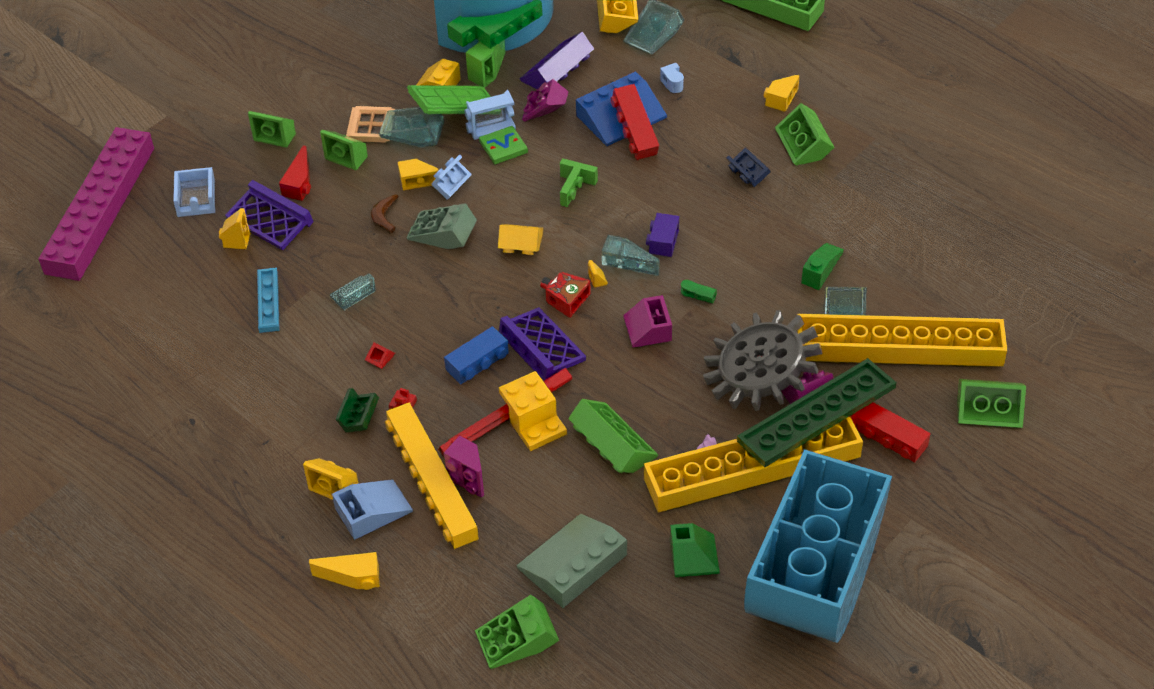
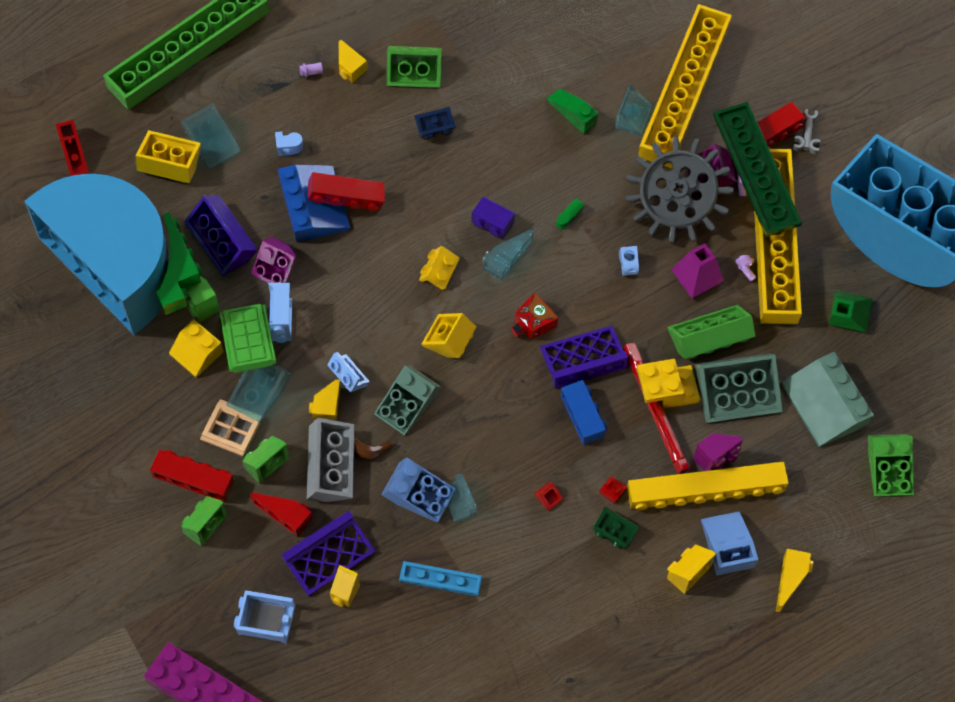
camera: 75 degrees left, 15 degrees up
bright green tile [479,126,528,165] -> none
bright green bracket [560,158,598,207] -> none
yellow slope [588,260,608,288] -> none
magenta slope [623,295,672,348] -> none
bright green slope [957,379,1026,428] -> none
none -> red brick [150,449,234,503]
none -> lavender pin [299,62,323,78]
none -> light grey slope [307,418,354,502]
none -> medium blue slope [381,458,456,522]
none -> yellow bracket [419,246,460,290]
none -> light blue leg [619,246,639,276]
none -> magenta slope [671,244,724,299]
none -> sand green slope [695,353,783,423]
none -> light grey bar [793,109,821,154]

